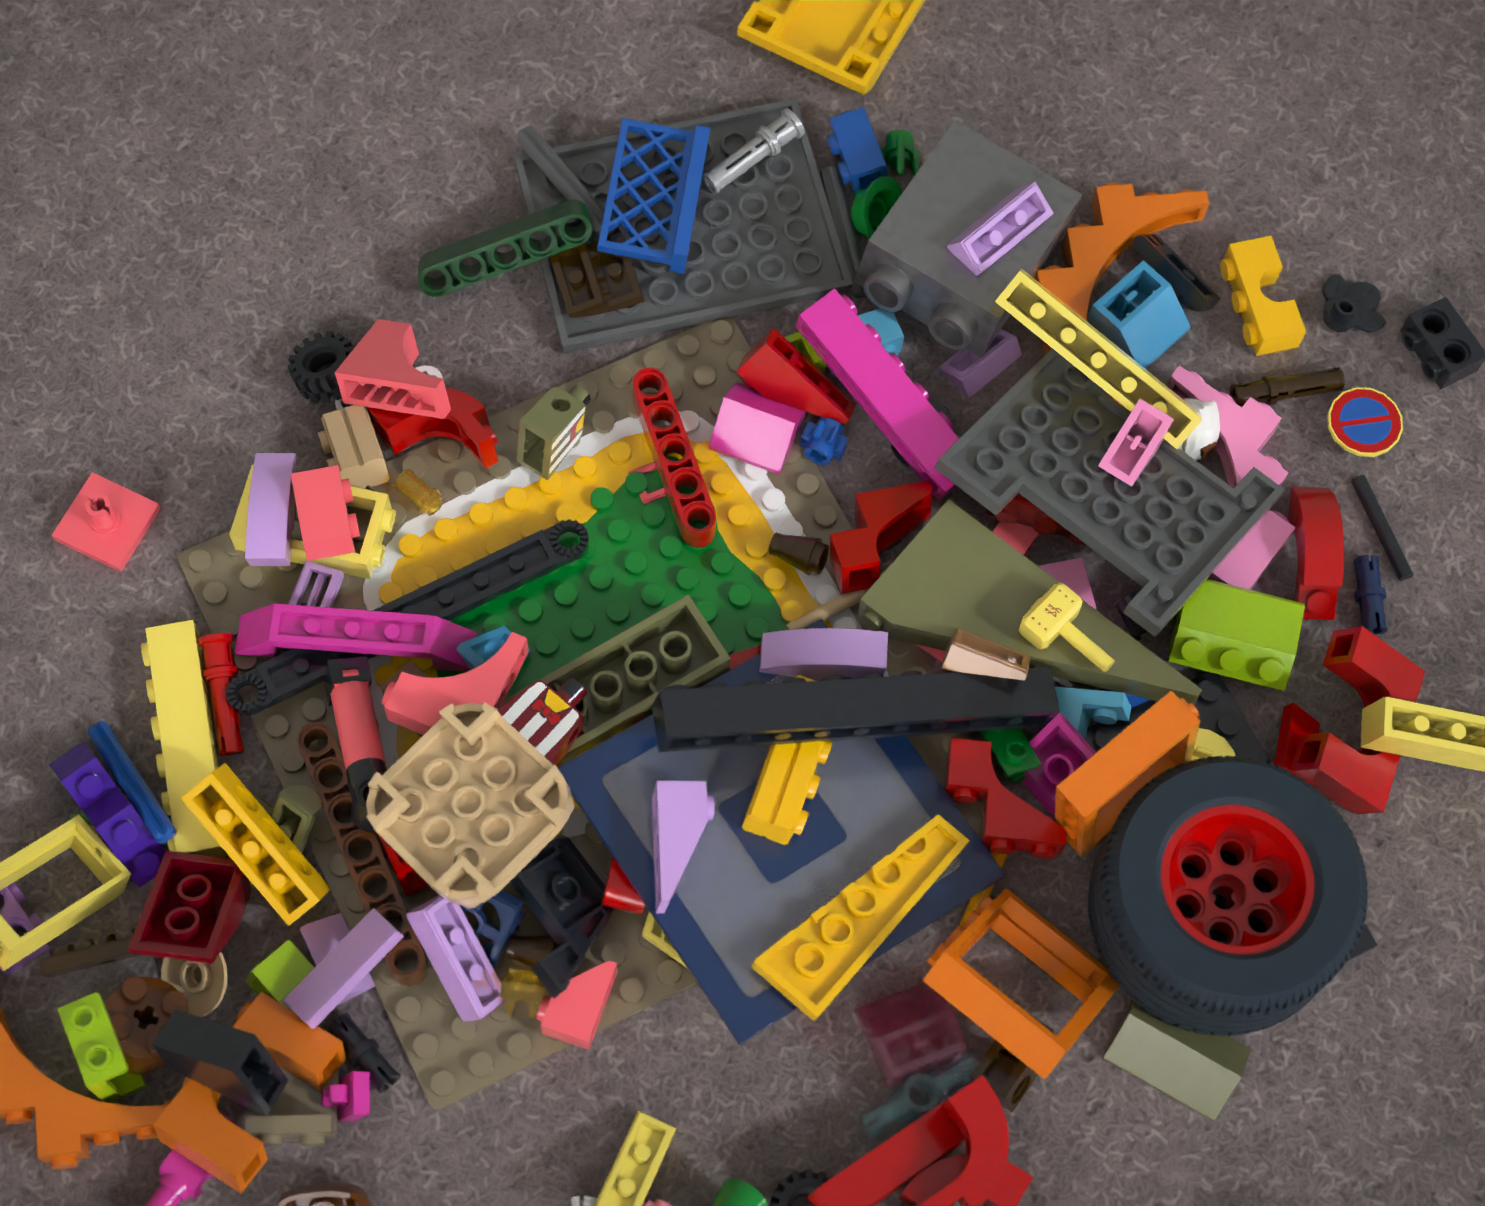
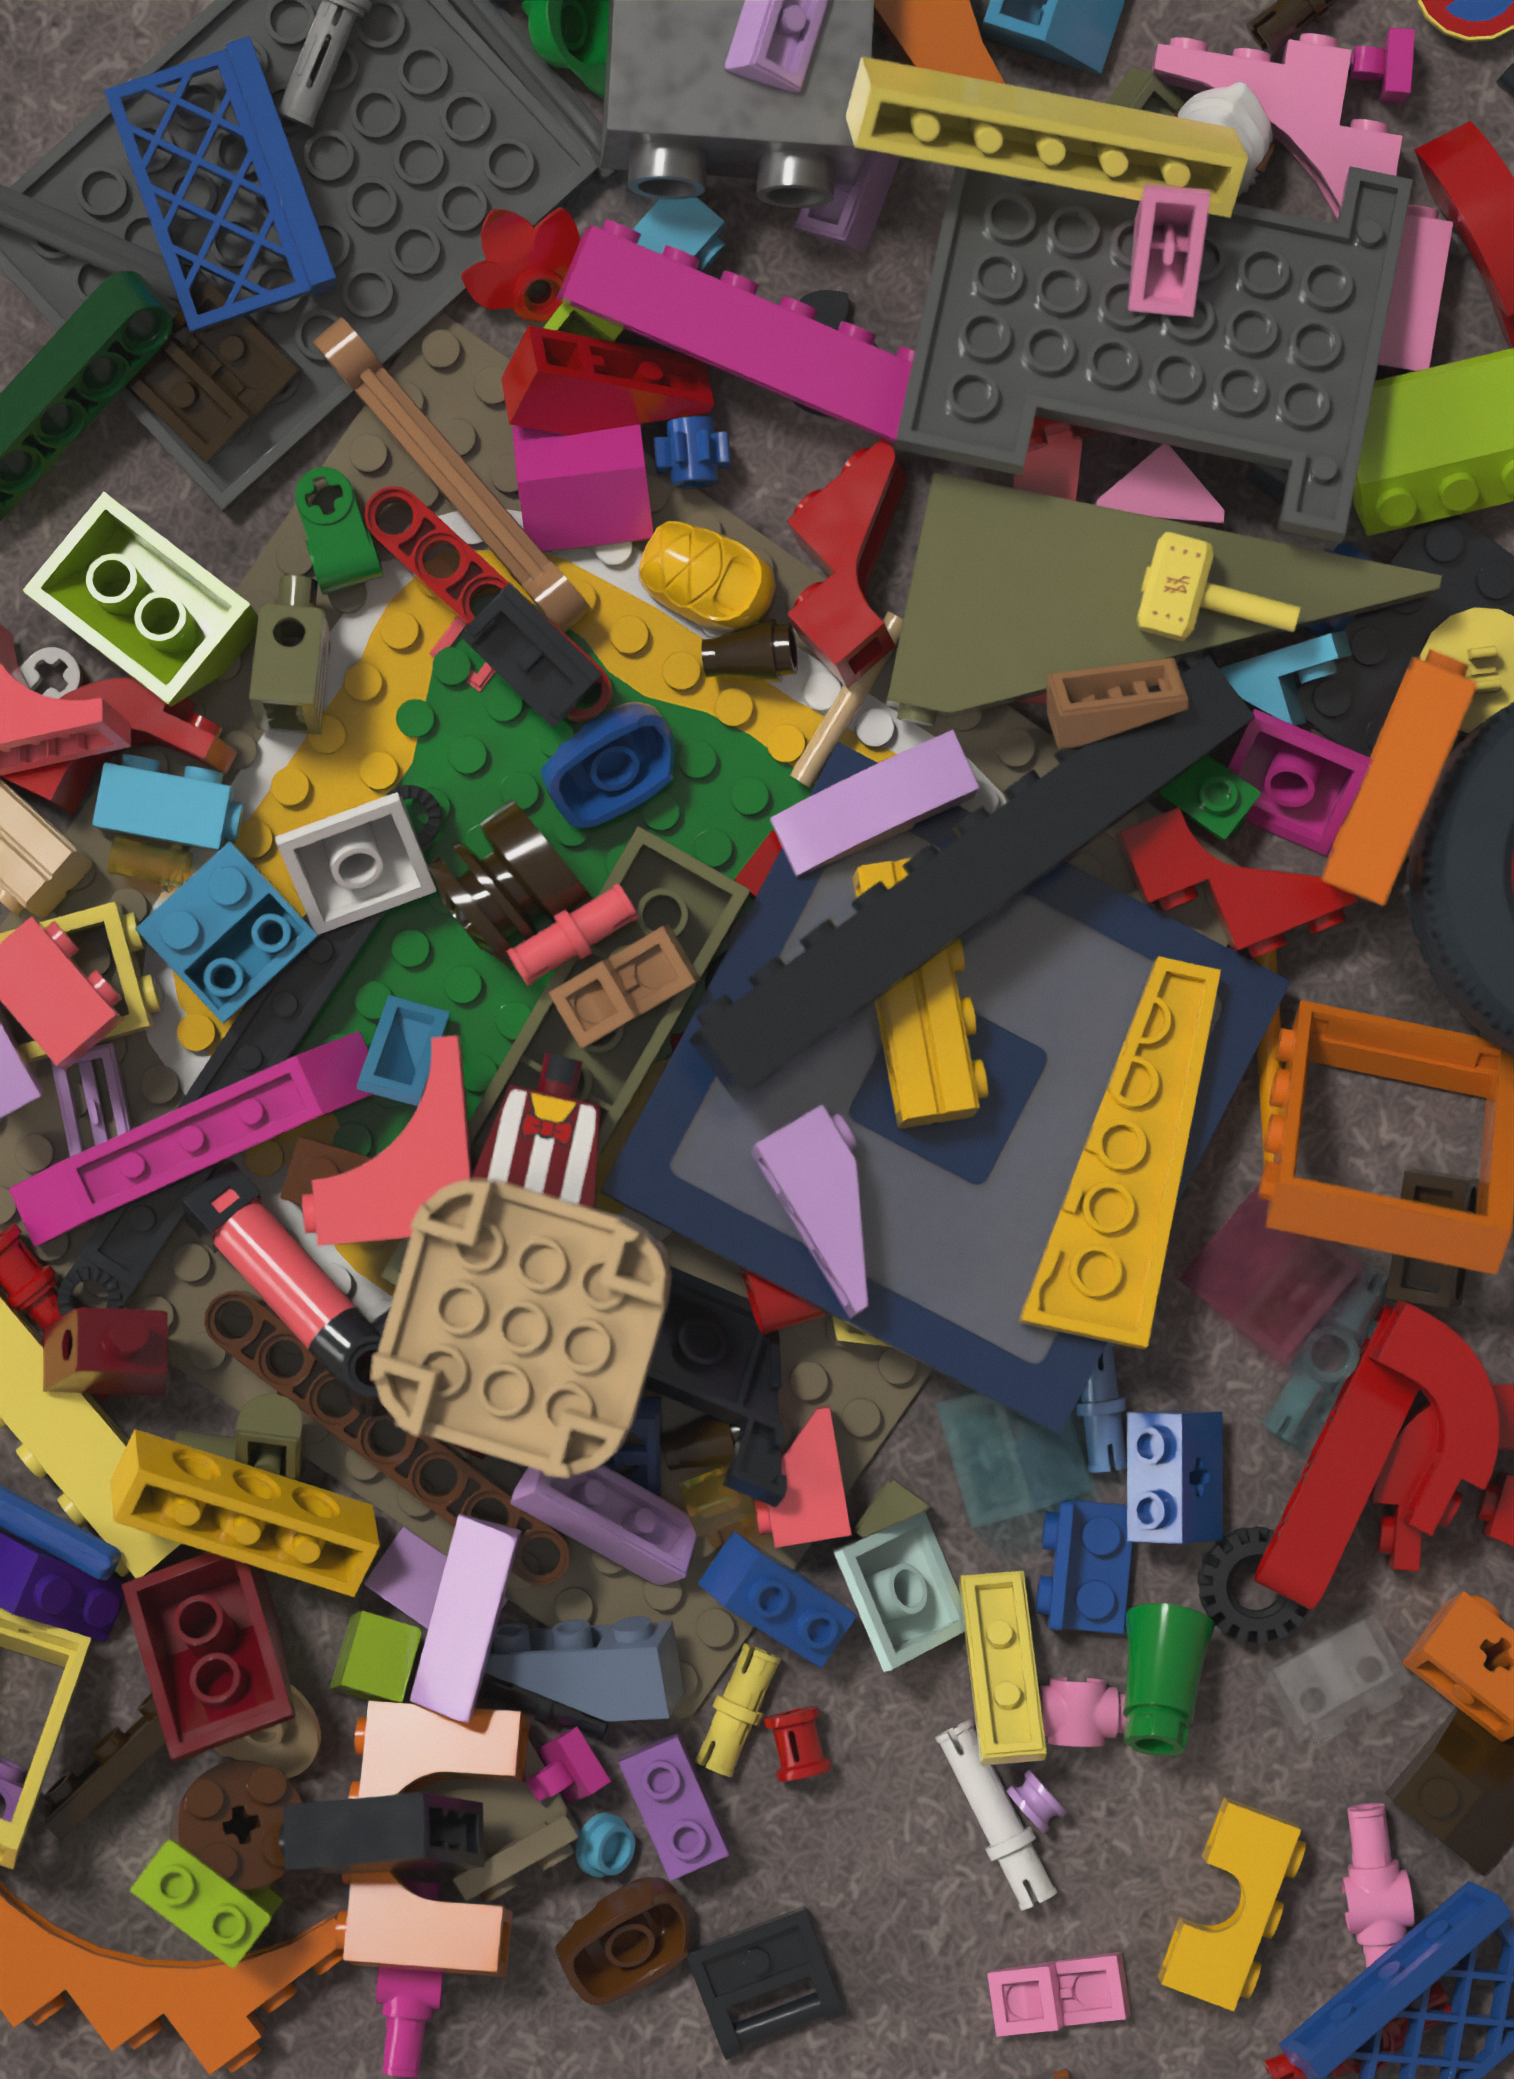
camera: 25 degrees left, 20 degrees up
none -> lime slope [22,492,259,707]
none -> dark red torso [43,1307,168,1396]
none -> medium azure brick [92,754,244,852]
none -> dark azure slope [135,841,318,1024]
none -> white slope [275,792,437,935]
none -> green piece [295,467,384,595]
none -> medium nougat piece [312,317,592,633]
none -> dark brown wheel [426,798,593,972]
none -> red plate [461,207,580,322]
none -> black hinge [462,582,604,729]
none -> sand blue slope [484,1616,685,1722]
none -> coral pin [506,883,639,986]
none -> blue piece [540,702,675,828]
none -> medium nougat slope [548,924,701,1049]
none -> medium azure plate [576,1813,635,1877]
none -> medium lavender brick [618,1730,729,1881]
none -> yellow piece [638,521,776,633]
none -> light yellow pin [694,1643,782,1777]
none -> blue brick [698,1531,857,1668]
none -> red bush [763,1705,833,1782]
none -> light aqua slope [833,1511,965,1672]
none -> olive slope [854,1477,931,1538]
none -> clear light blue slope [934,1390,1092,1529]
none -> blue bracket [1036,1498,1132,1634]
none -> medium blue pin [1075,1342,1127,1473]
none -> blue brick [1127,1410,1223,1544]
none -> dark pink tile [1349,27,1415,104]

